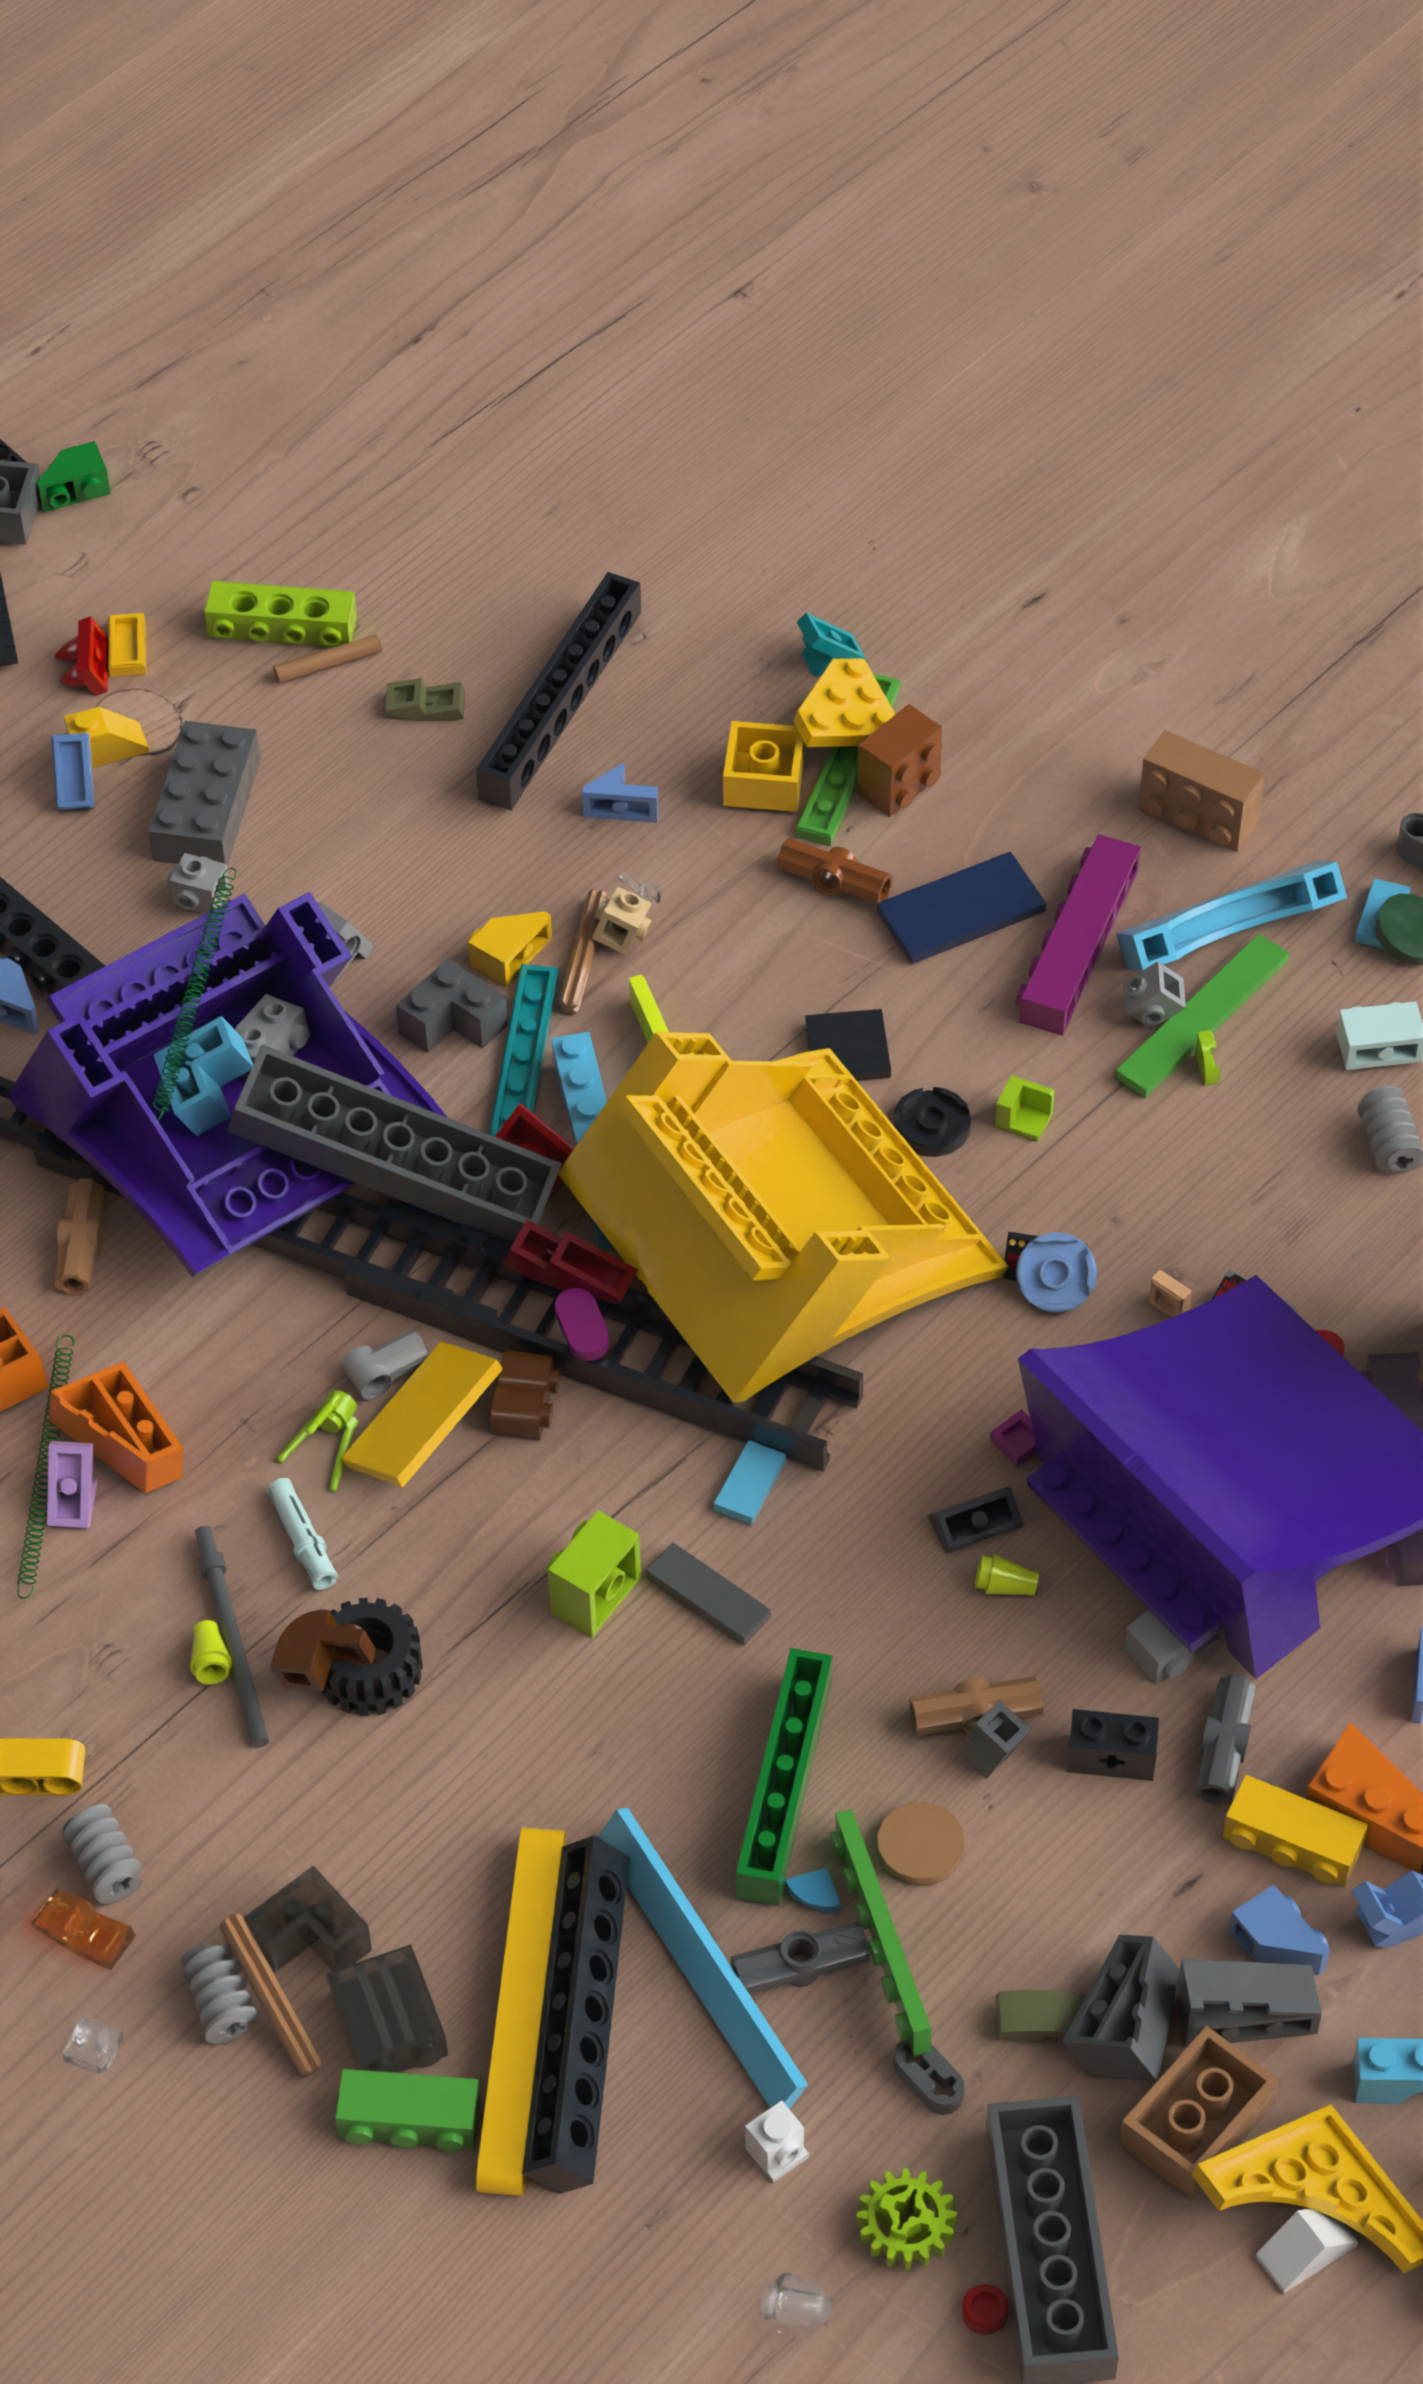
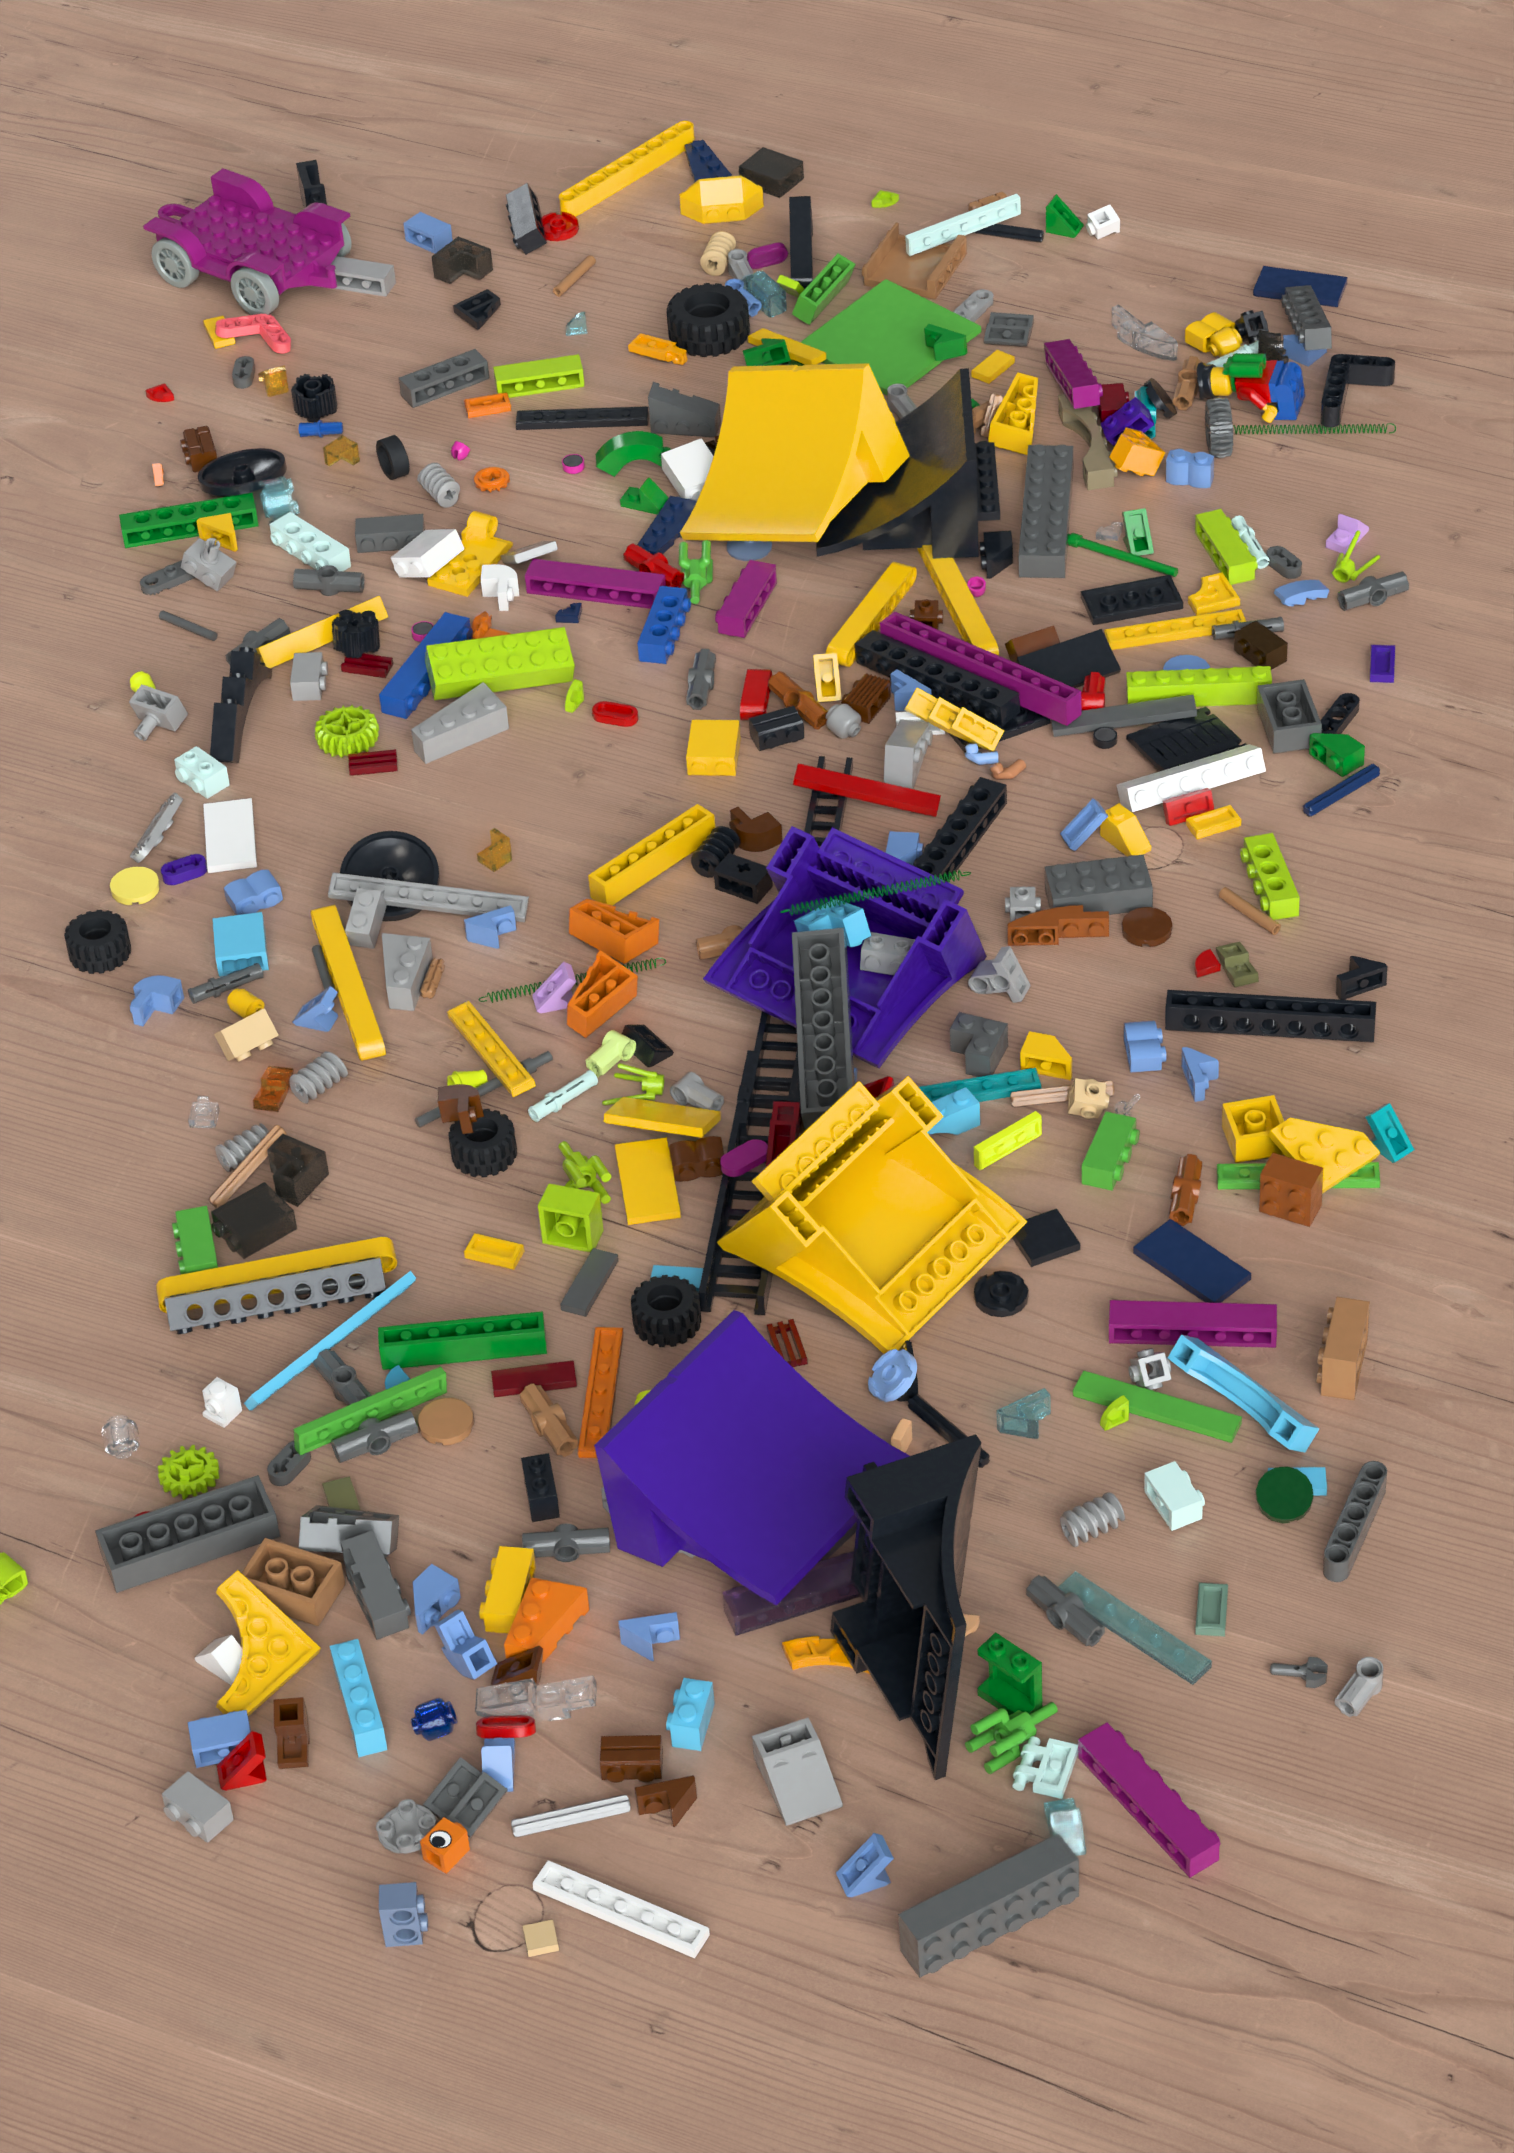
camera: 75 degrees right, 10 degrees down
dark grey brick [961,1700,1031,1779] -> none
lime panel [995,1075,1055,1141] -> none
none -> dark grey piece [331,1411,419,1463]
none -> yellow tile [447,1001,536,1097]
none -> yellow tile [464,1233,525,1270]
none -> dark red tile [491,1360,577,1398]
none -> lime plant [558,1141,611,1204]
none -> orange tile [578,1327,623,1458]
none -> yellowish green piece [585,1030,636,1077]
none -> yellow tile [614,1137,681,1225]
none -> black slope [622,1025,674,1067]
none -> black tyre [631,1275,701,1347]
none -> dark red tile [767,1319,808,1367]
none -> black axle [908,1394,990,1468]
none -> clear light blue slope [996,1388,1051,1439]
none -> dark orange slope [1007,905,1109,946]
none -> bright green brick [1082,1112,1140,1191]
none -> white brick [1117,744,1266,812]
none -> reddish brown tile [1122,907,1172,947]
none -> medium blue brick [1123,1021,1166,1072]
none -> red tile [1195,949,1221,978]
none -> dark blue axle [1303,764,1380,817]
none -> black slope [1336,956,1388,1000]

